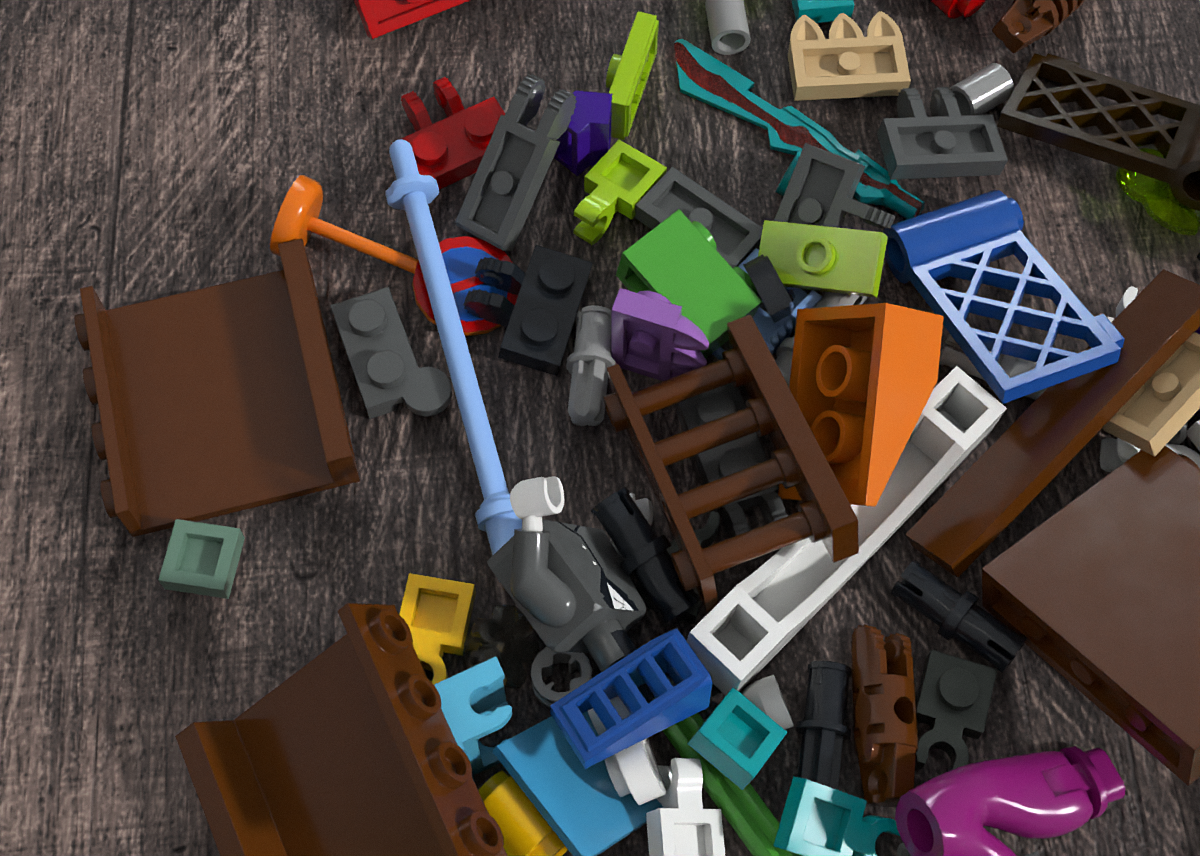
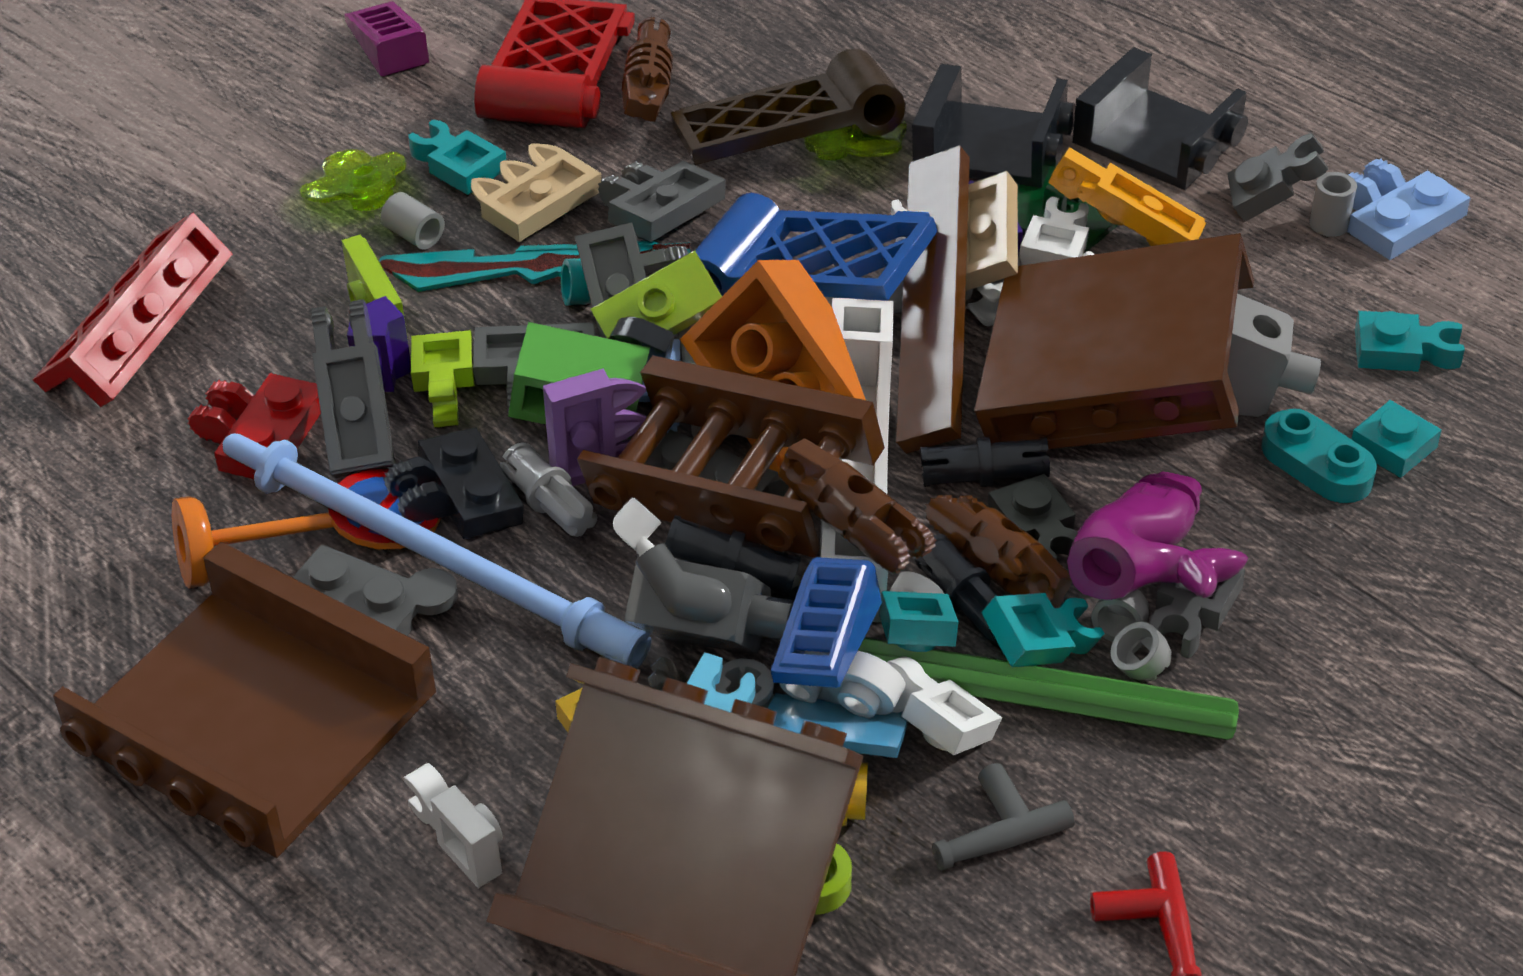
camera: 40 degrees left, 20 degrees down
sand green plate [158,519,245,599] -> none
light grey hinge [950,63,1014,116] -> none
none -> white plate [404,763,503,889]
none -> reddish brown hinge [779,438,936,574]

